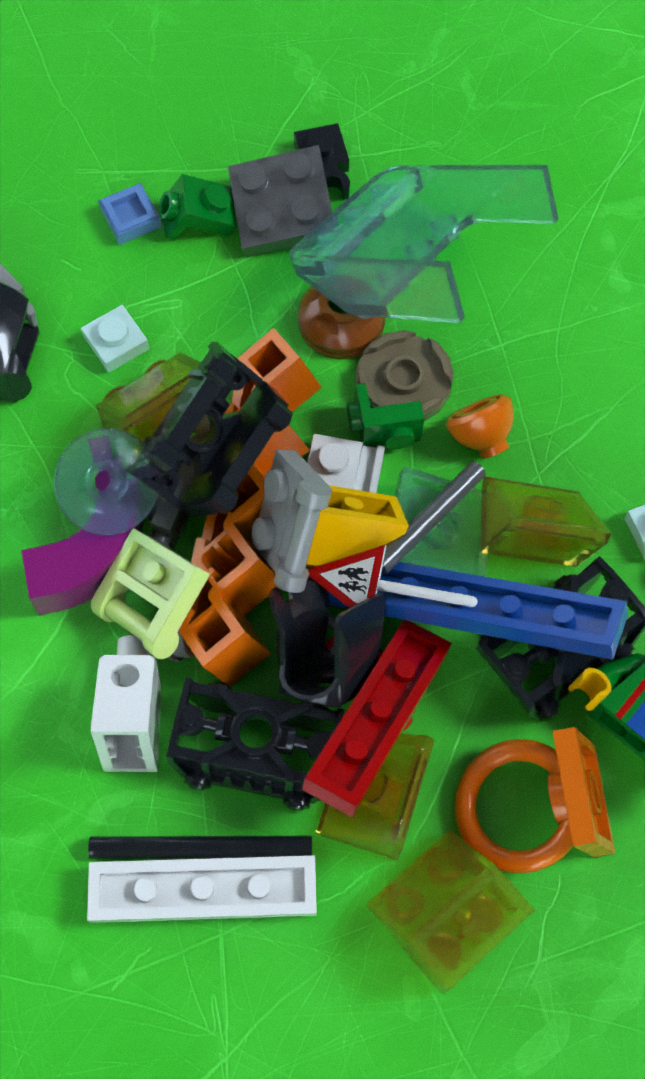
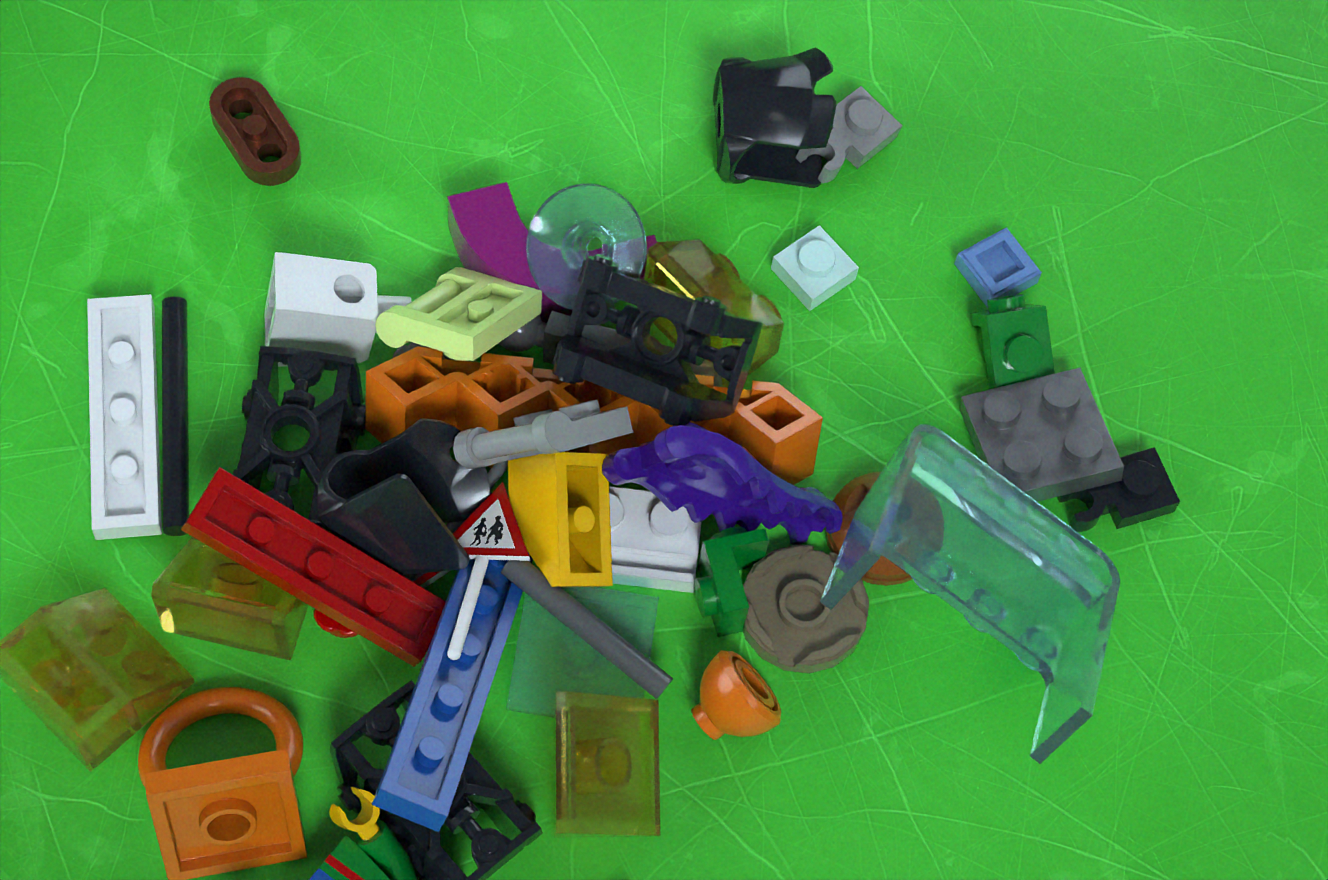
camera: 80 degrees right, 5 degrees down
none -> dark purple animal [602,423,843,545]

